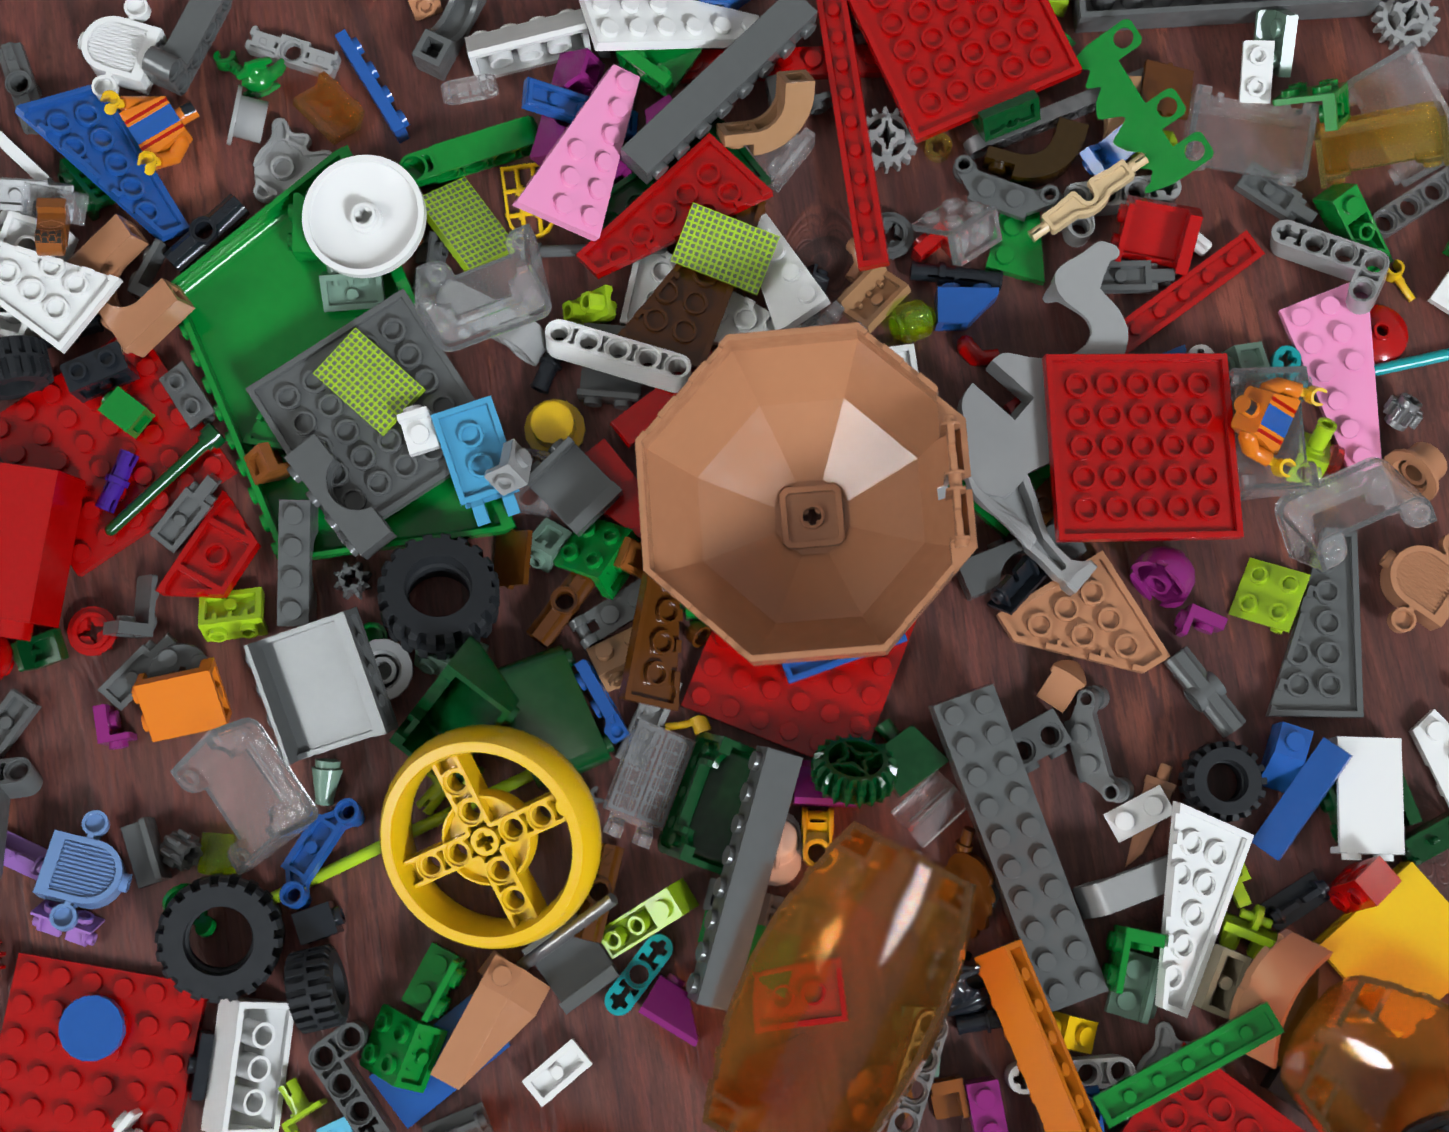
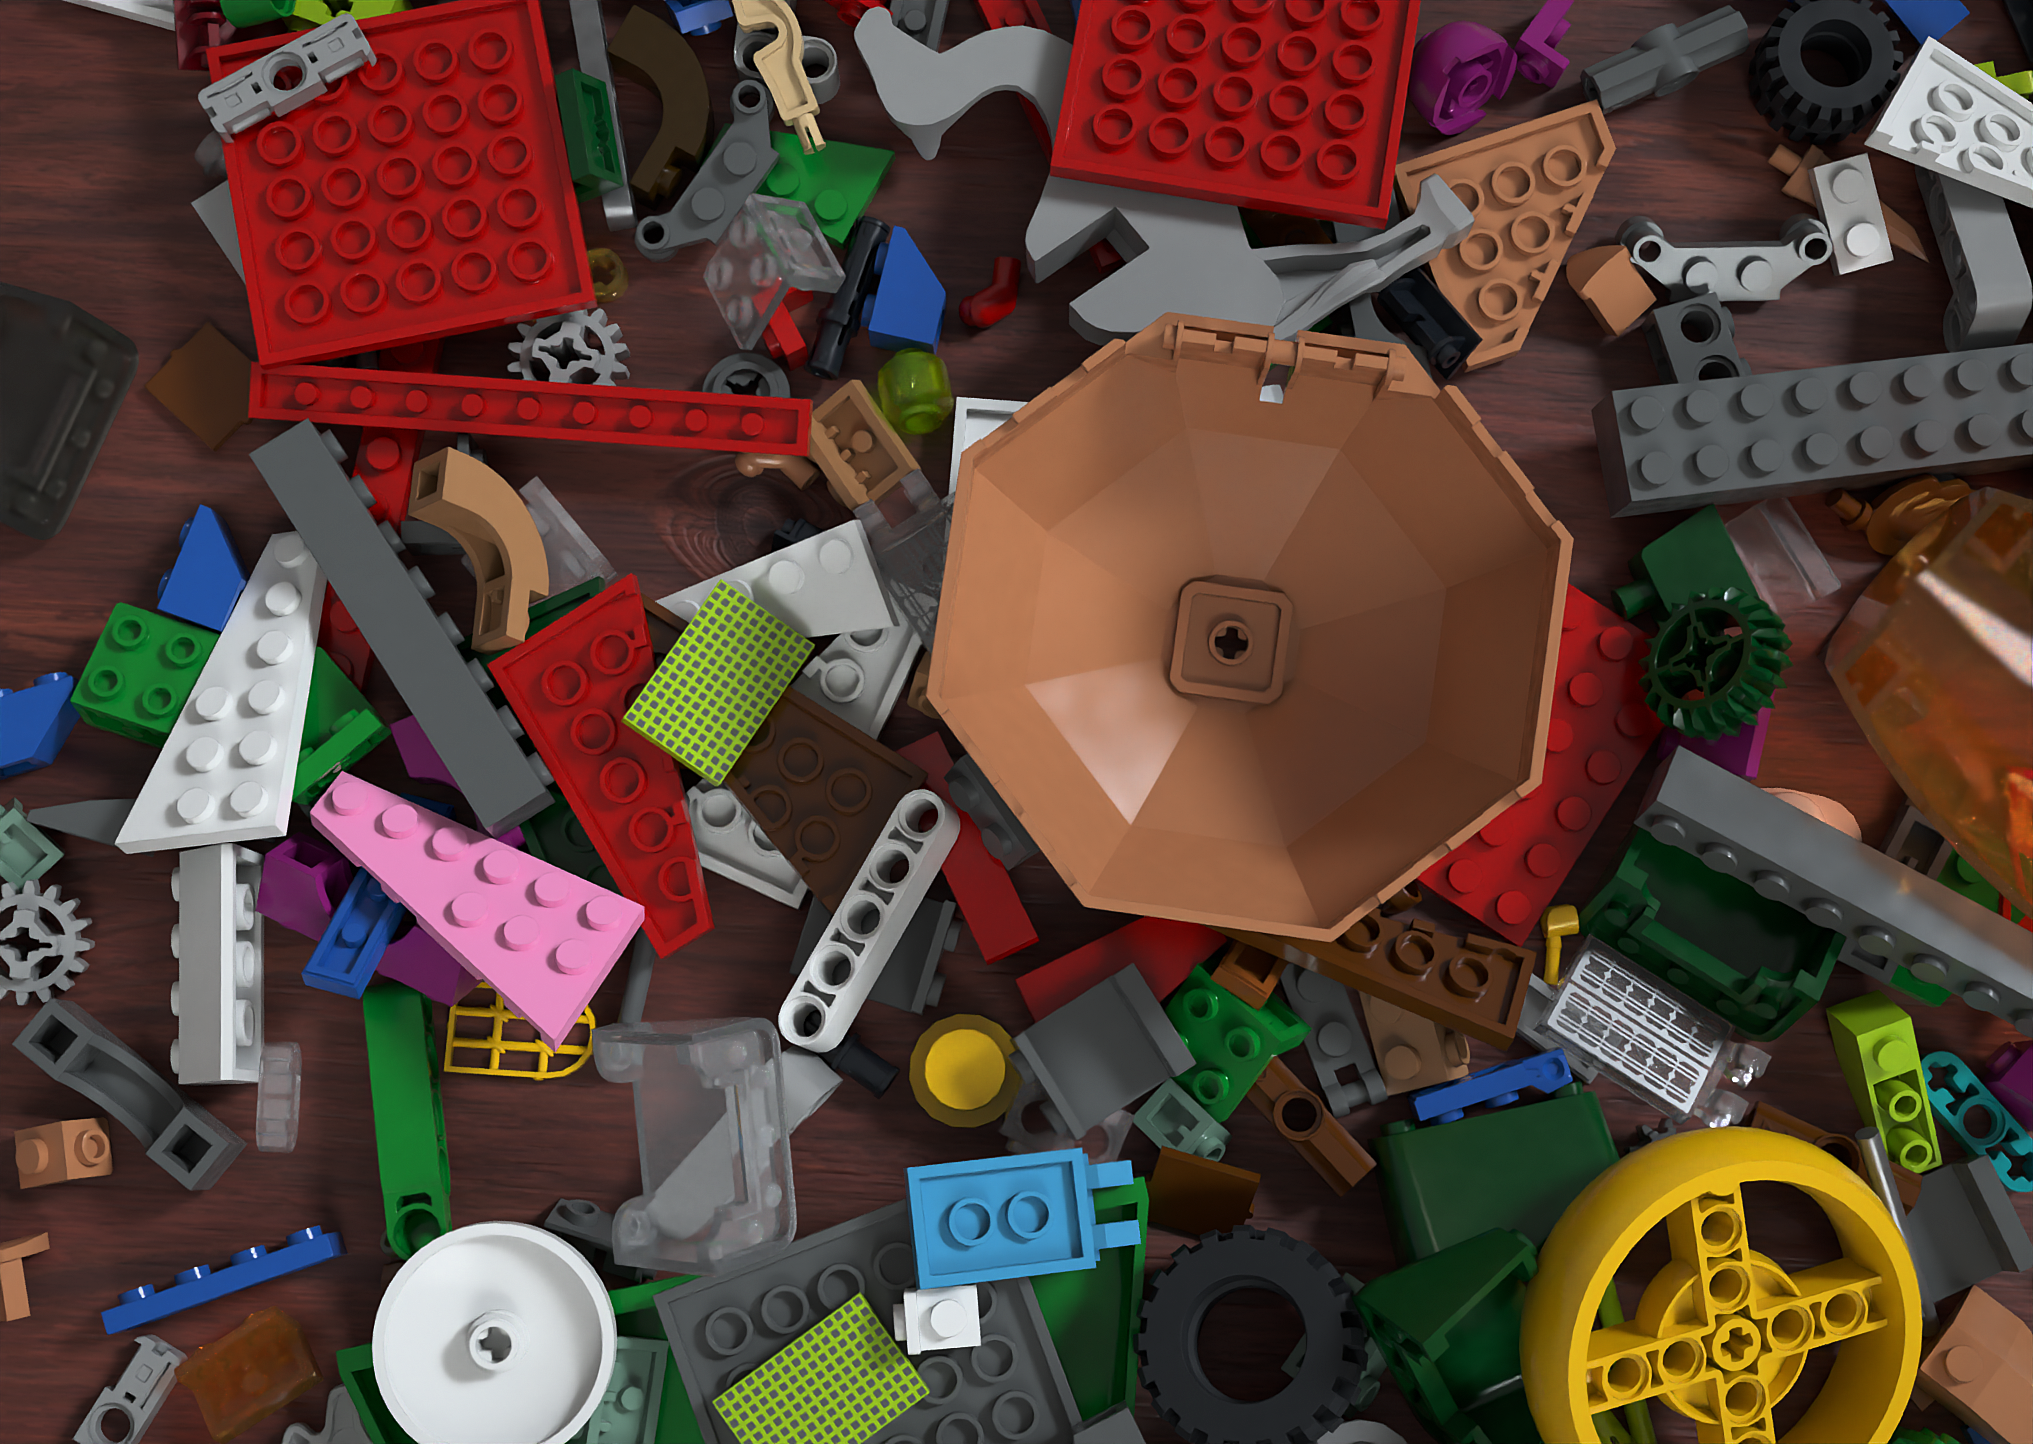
camera: 80 degrees left, 0 degrees up
lime tile [423,177,517,275] -> none
light grey bracket [484,438,533,495] -> none
lime hips [562,285,617,325] -> none
yellow piece [801,807,834,869] -> none

